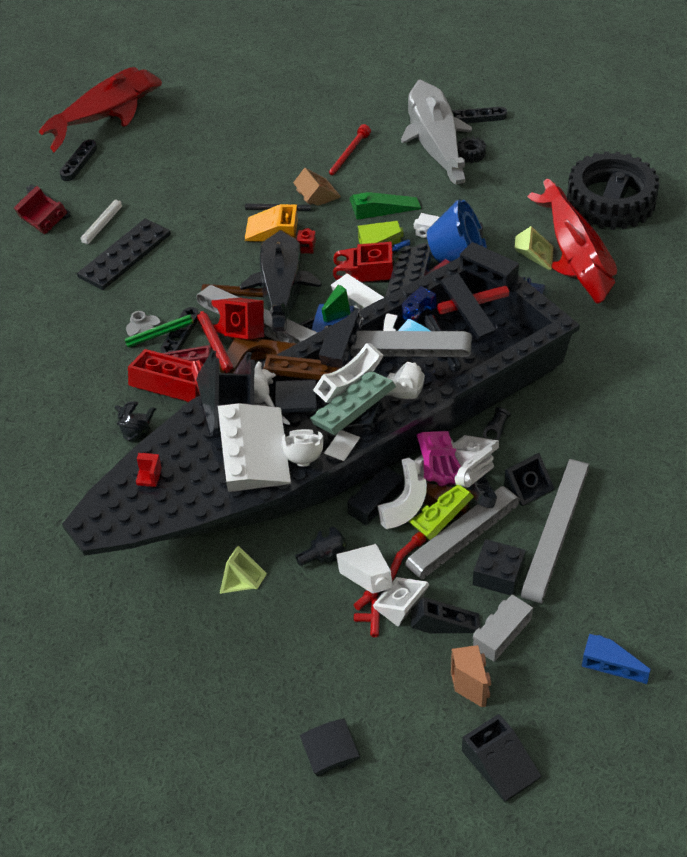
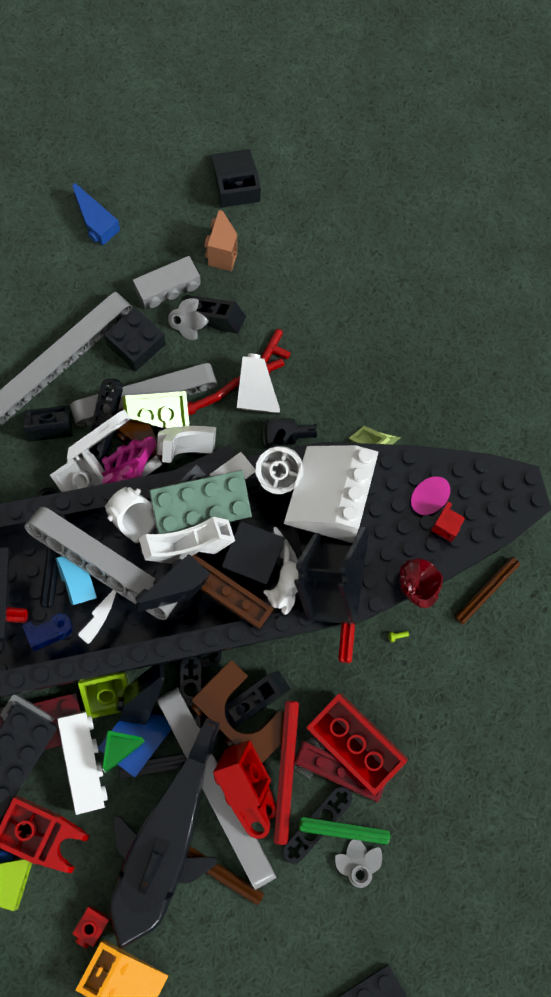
camera: 165 degrees left, 25 degrees up
black helmet [114,401,156,442] -> none
black slope [300,718,361,777] -> none
white slope [373,577,429,626] -> none
none -> light grey plate [168,298,209,340]
none -> dark red hair [399,558,443,608]
none -> dark pink sticker [411,477,450,515]

